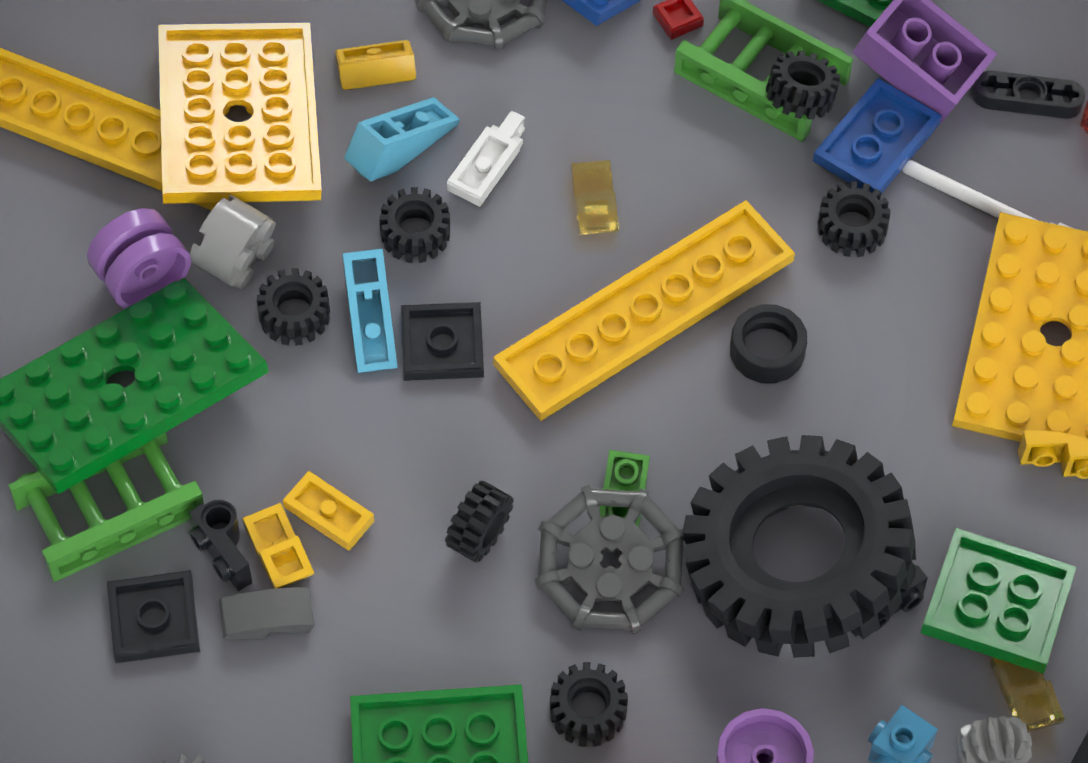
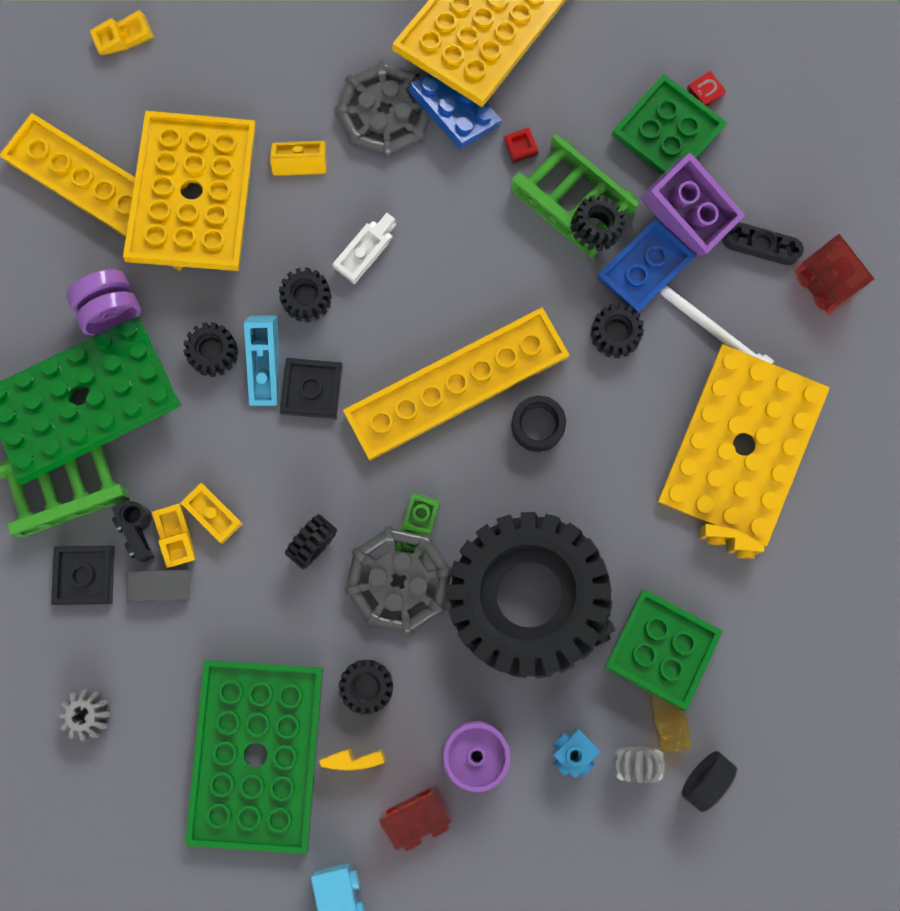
camera: 10 degrees right, 20 degrees up
light grey brick [190,195,276,290] -> none
medium azure slope [344,97,460,182] -> none
clear yellow slope [571,160,619,235] -> none

